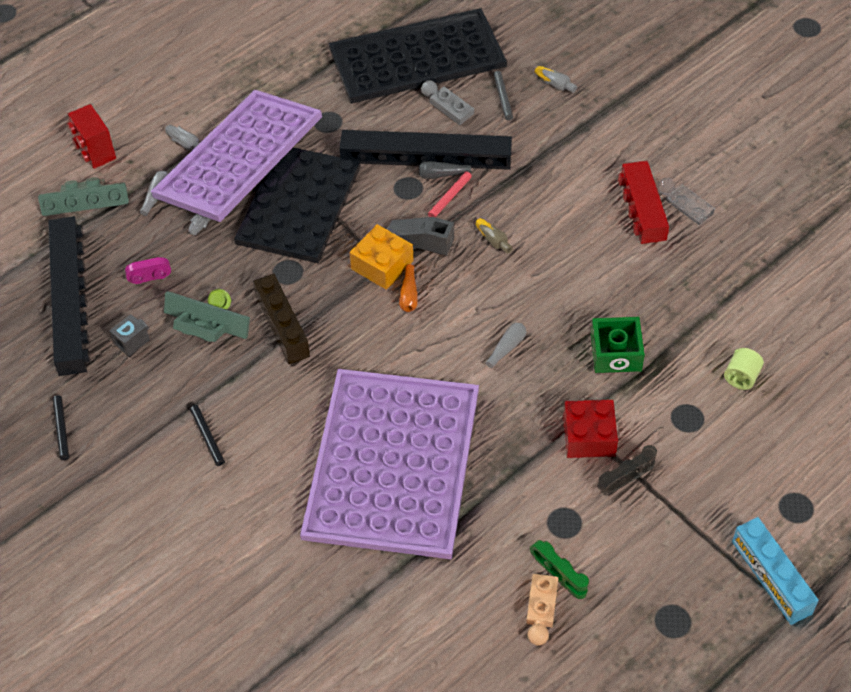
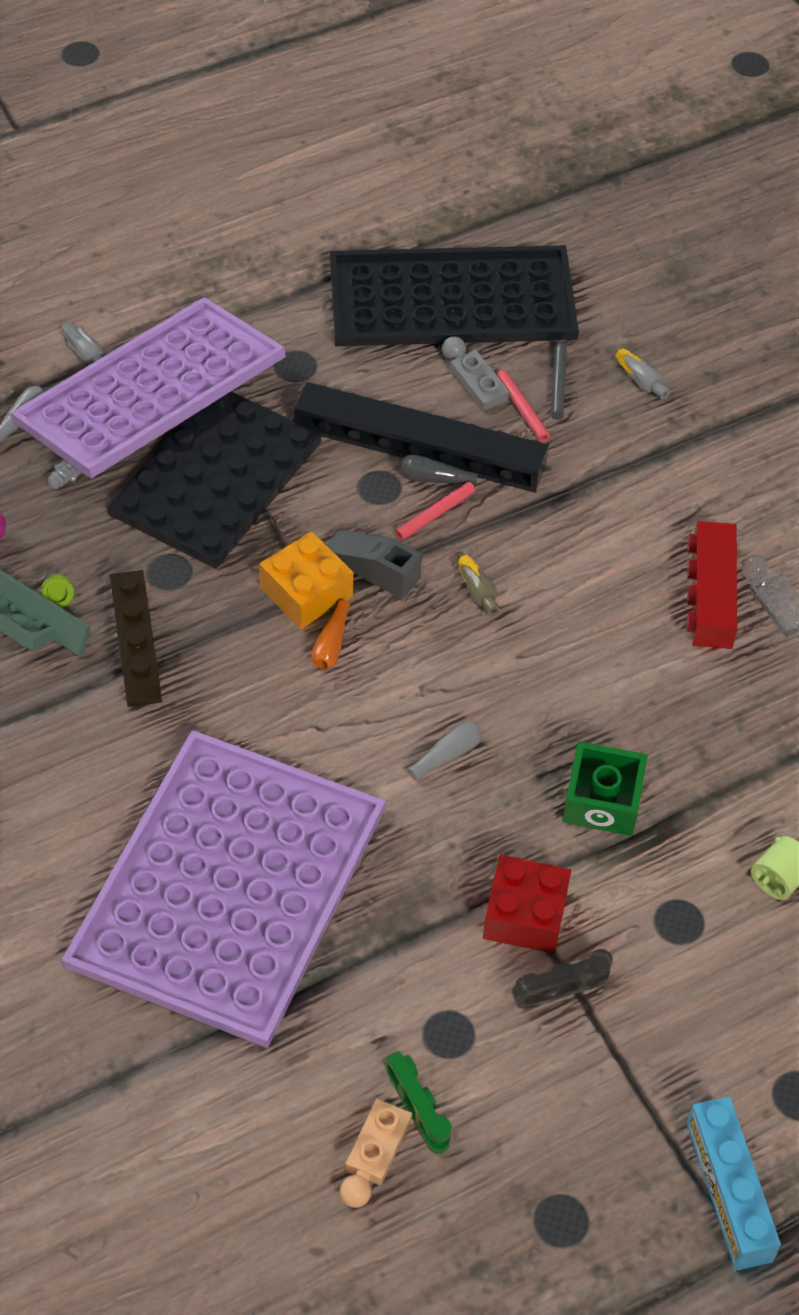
camera: 10 degrees right, 0 degrees up
none -> coral piece [496,370,550,442]

